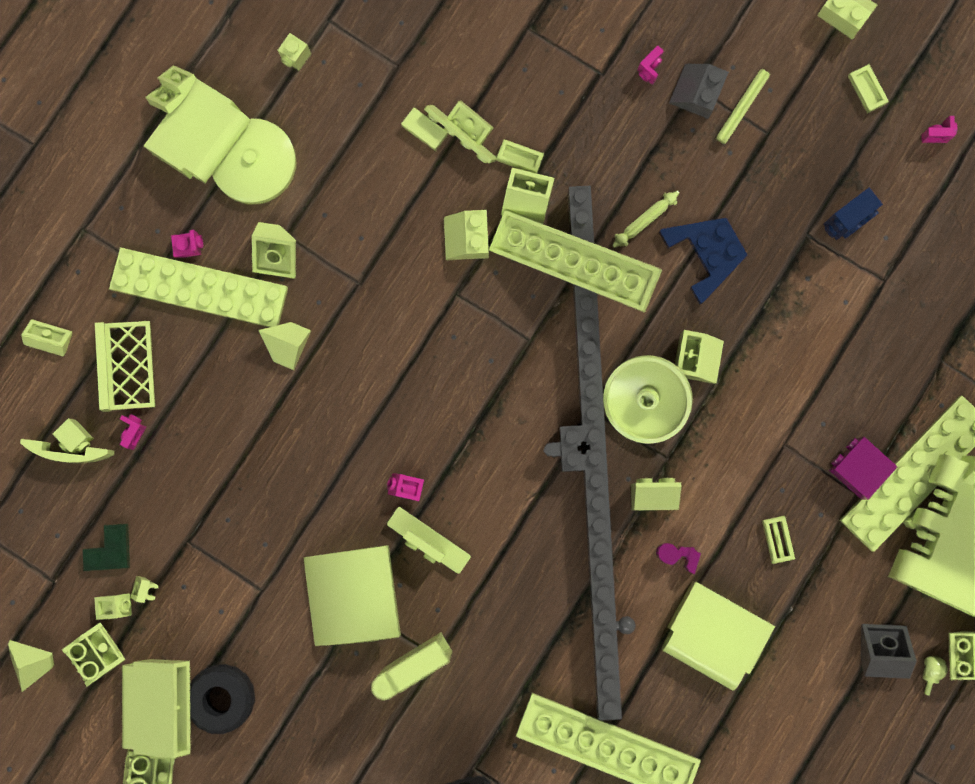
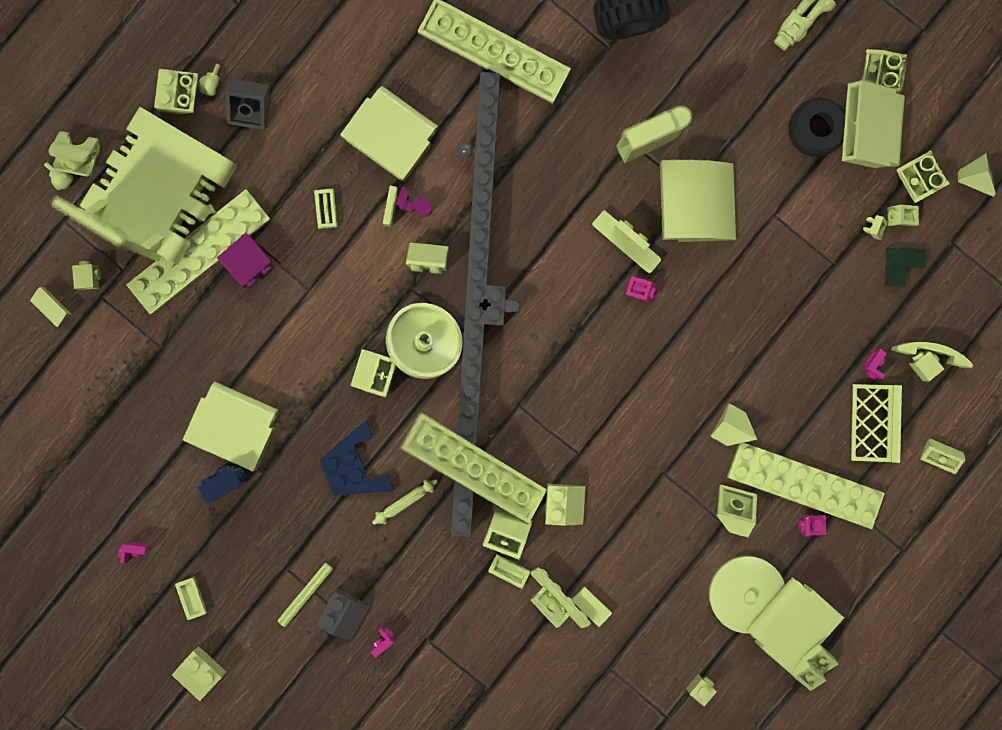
camera: 175 degrees right, 5 degrees up
none -> yellowish green piece [183,382,278,471]
none -> yellowish green tile [383,186,399,227]

